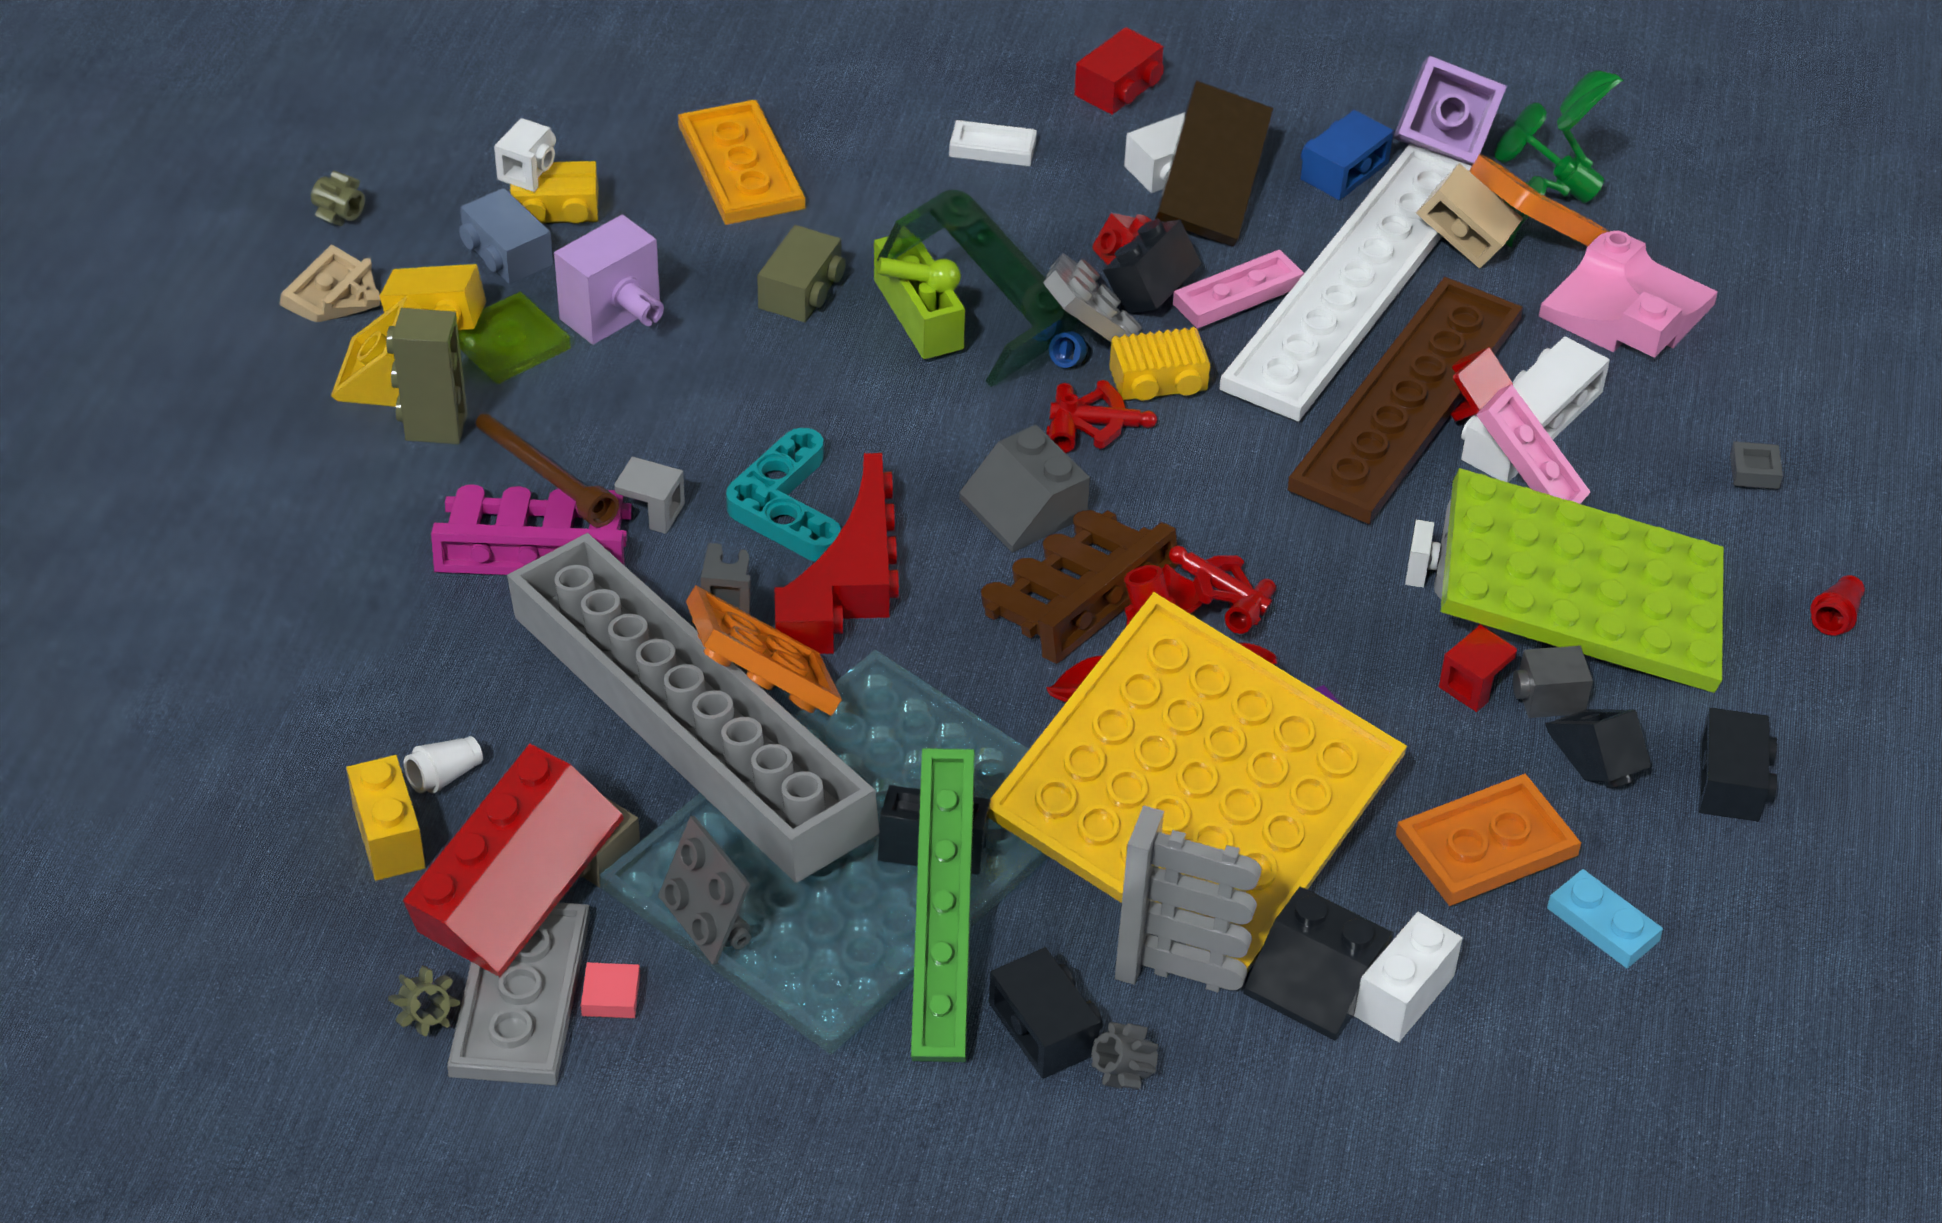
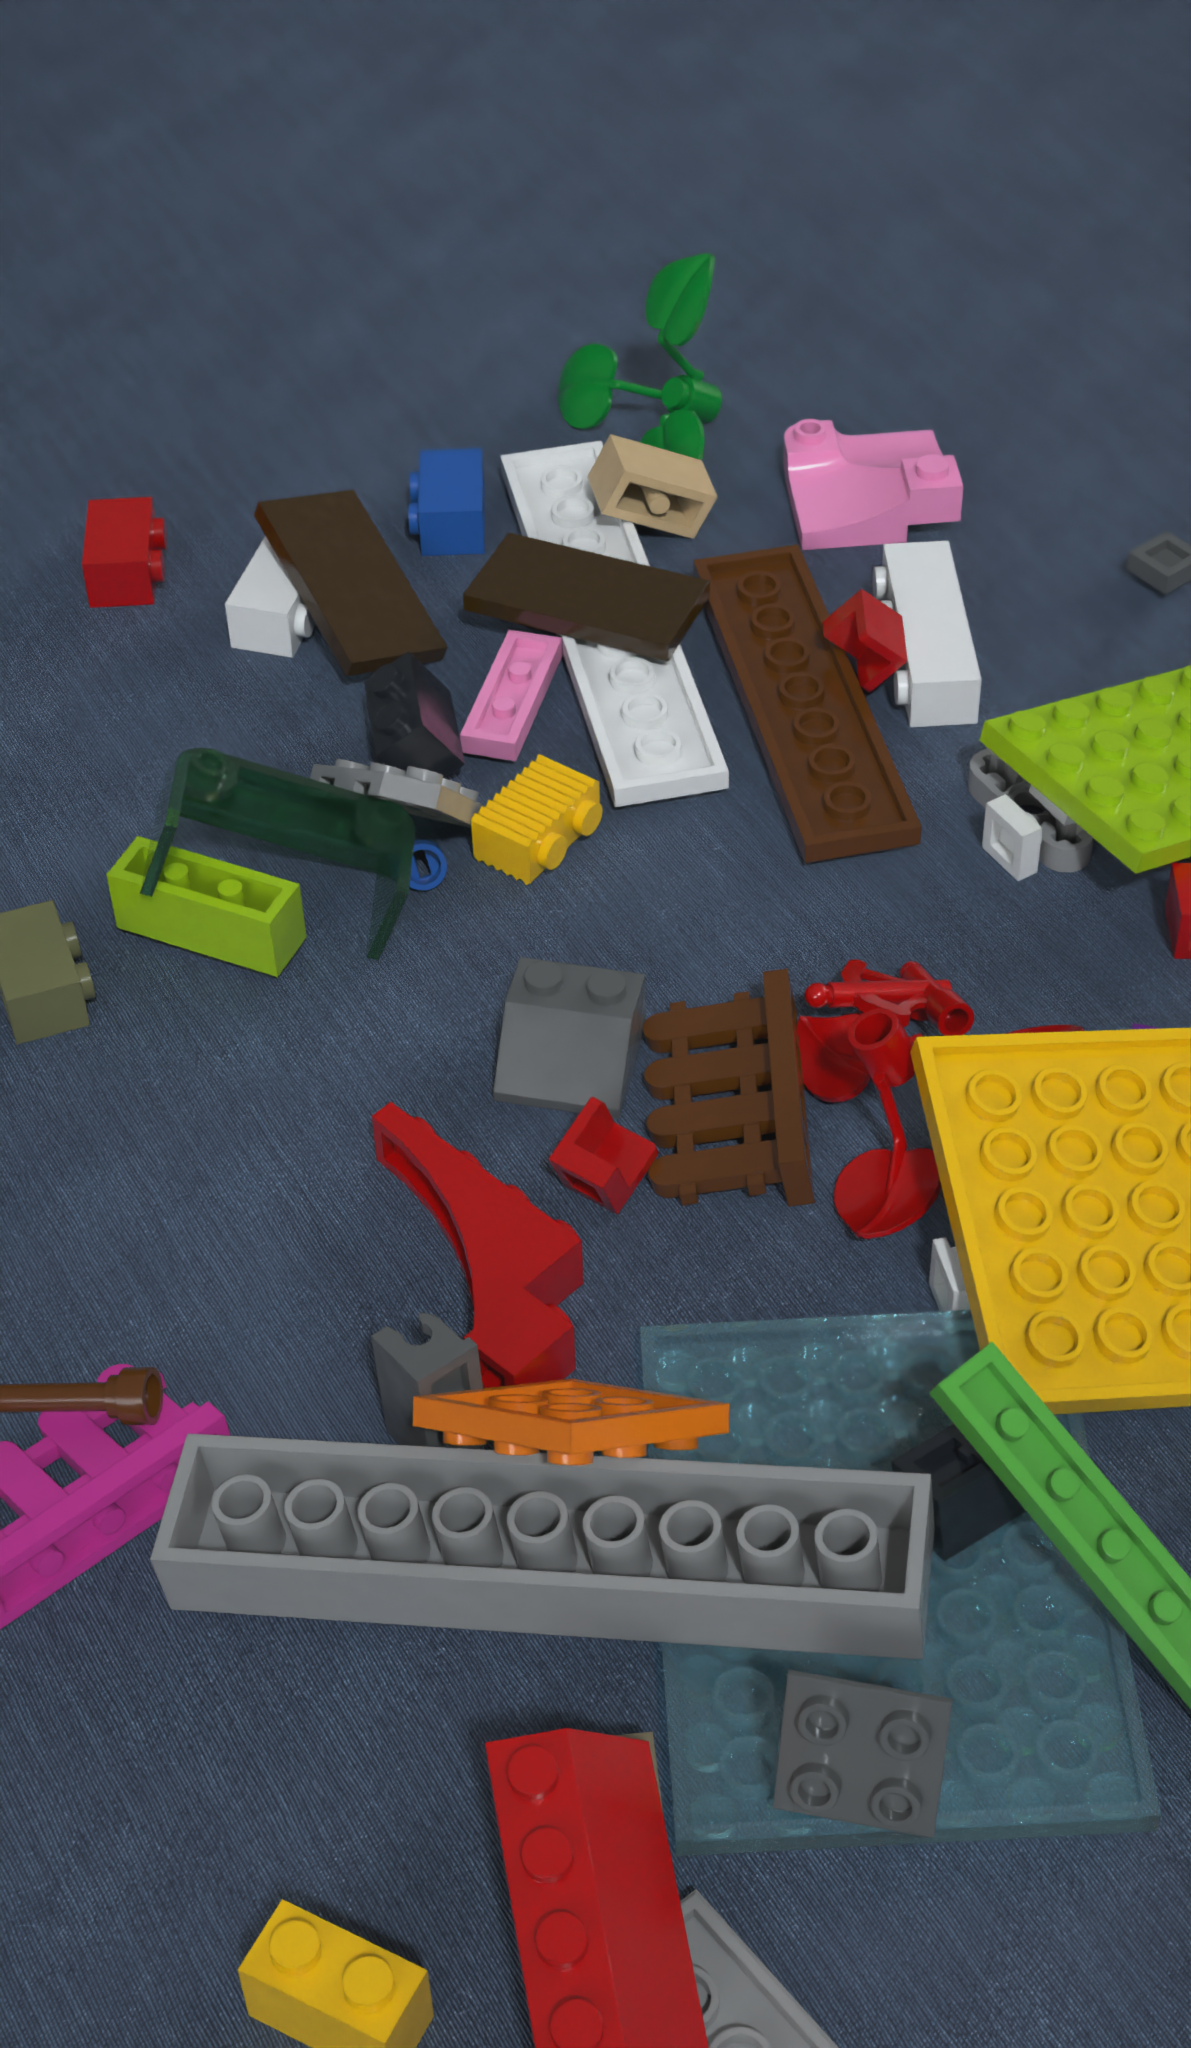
camera: 40 degrees left, 0 degrees up
white cone [404,736,483,793] -> none
coral tile [581,962,640,1018] -> none
light grey panel [614,456,685,534] -> none
teal beam [726,427,841,562] -> none
lime bar [877,257,961,294] -> none
white tile [949,120,1037,166] -> none
red piece [1046,380,1157,453] -> none
red bracket [1092,213,1152,265] -> none
lavender brick [1393,56,1507,166] -> none
orange beam [1469,154,1610,246] -> none
bright pink plate [1476,384,1590,504] -> none
none -> dark brown tile [463,532,710,661]
none -> red panel [548,1097,658,1215]

